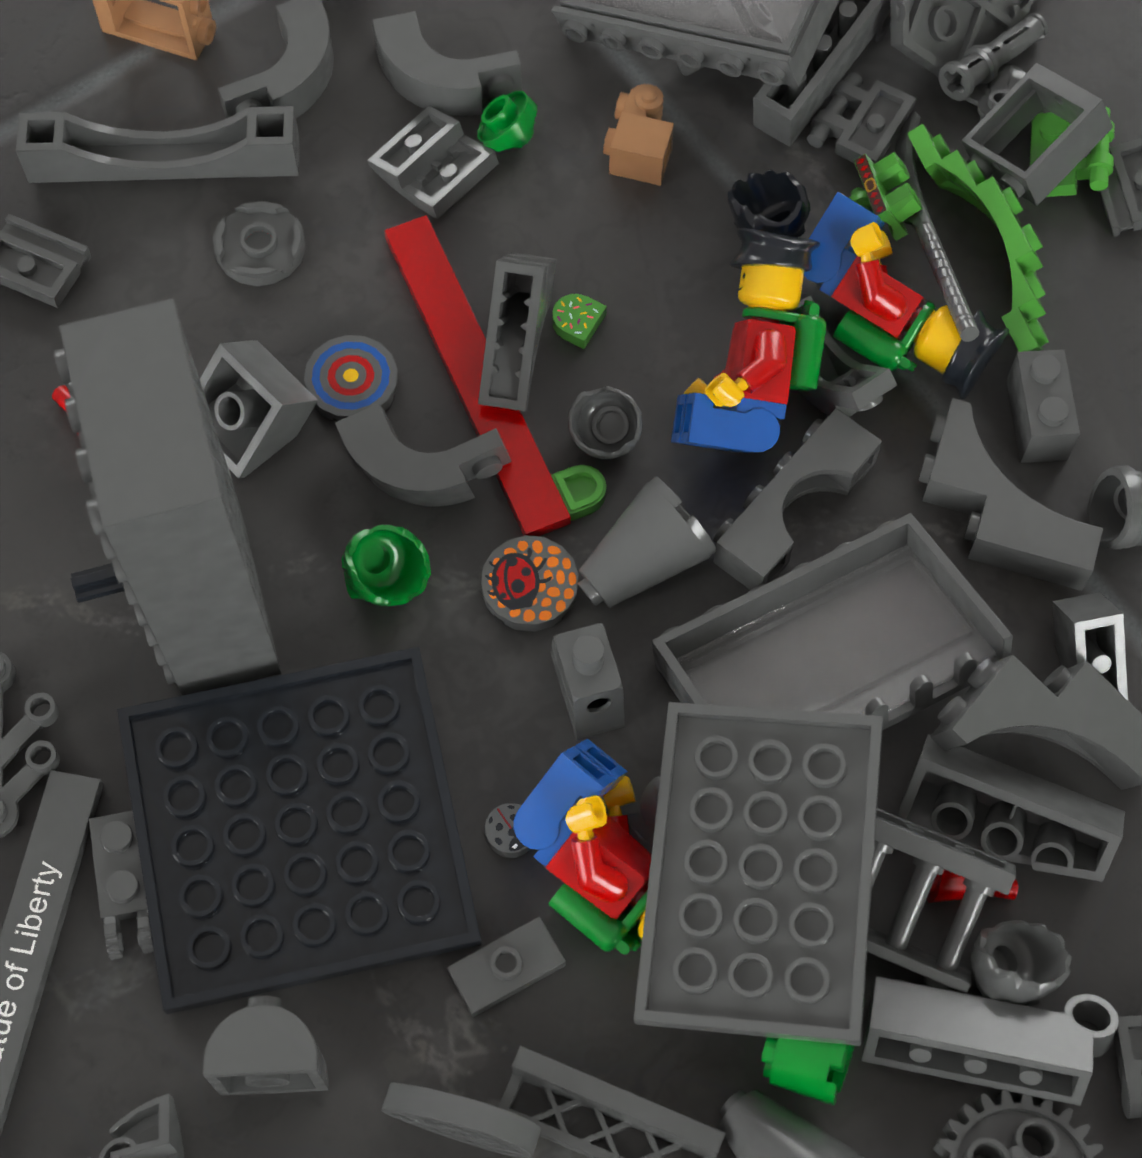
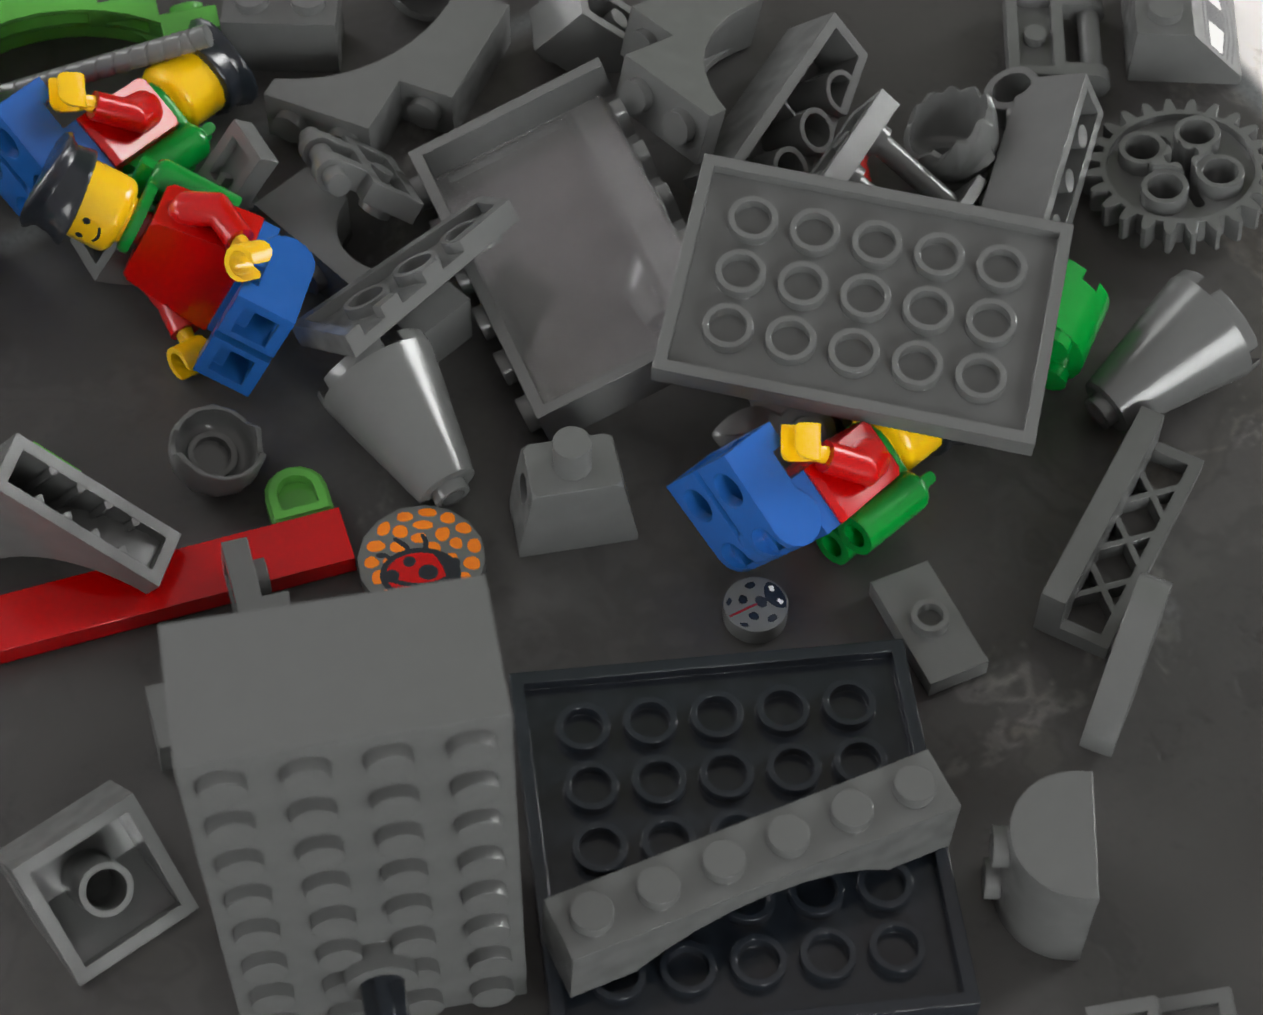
camera: 85 degrees left, 10 degrees down
tile [304,335,399,421] -> none
none -> dark grey wing [292,196,520,358]
none -> dark grey plate [298,126,424,224]
none -> dark grey arch [542,749,961,998]

